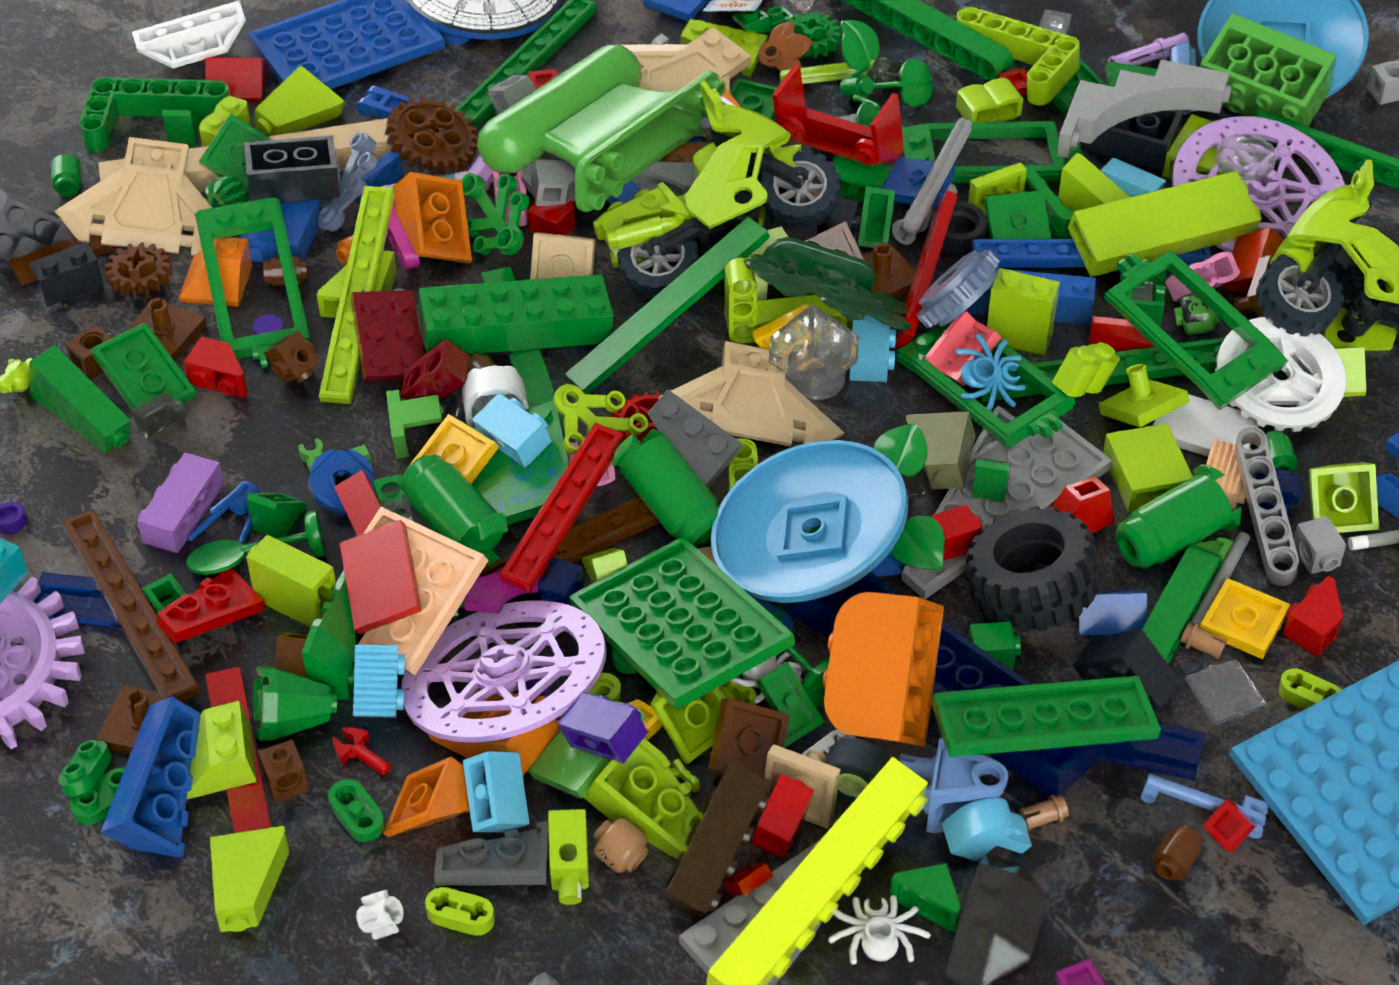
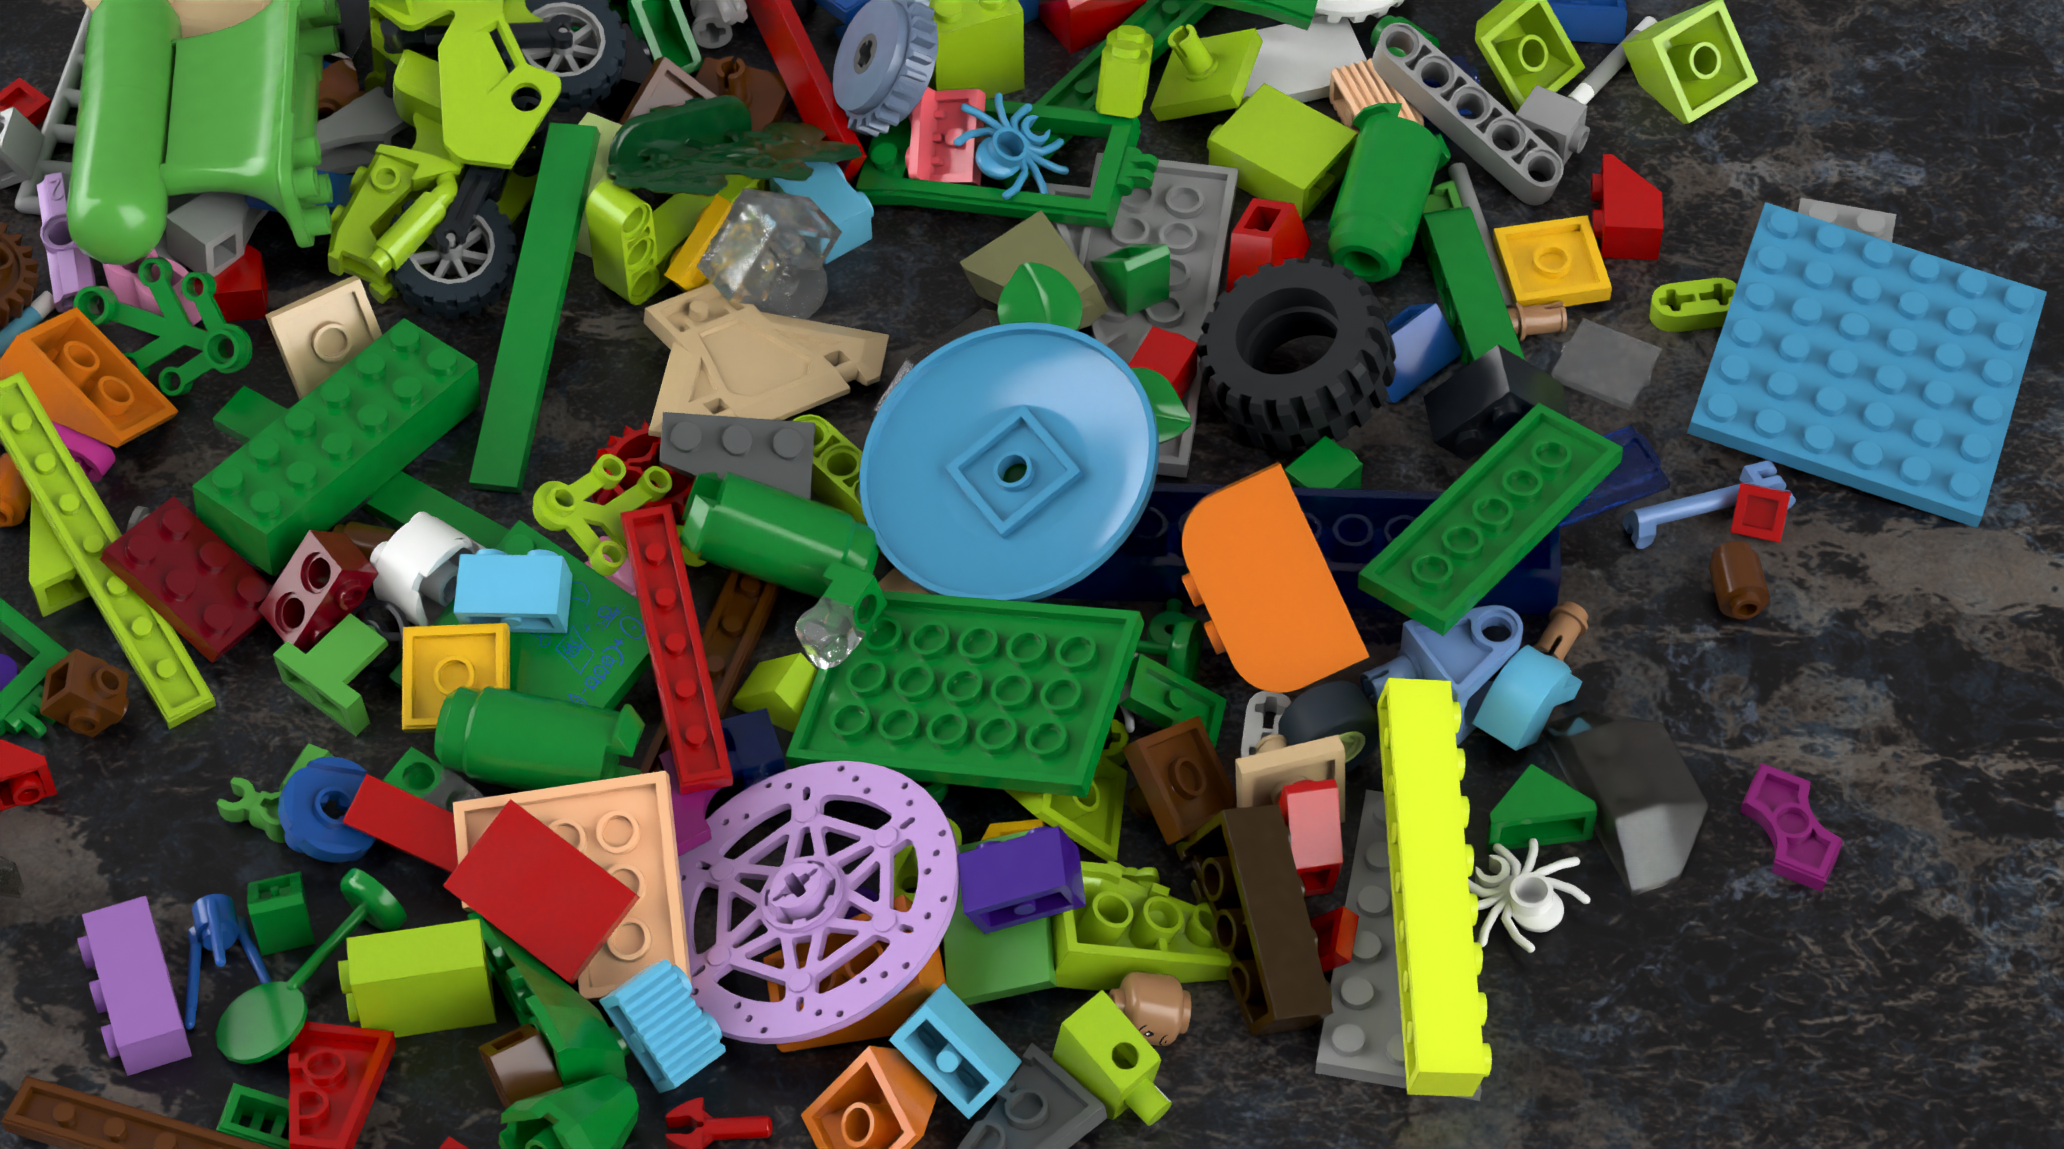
camera: 40 degrees left, 5 degrees up
none -> leg [795,560,888,669]

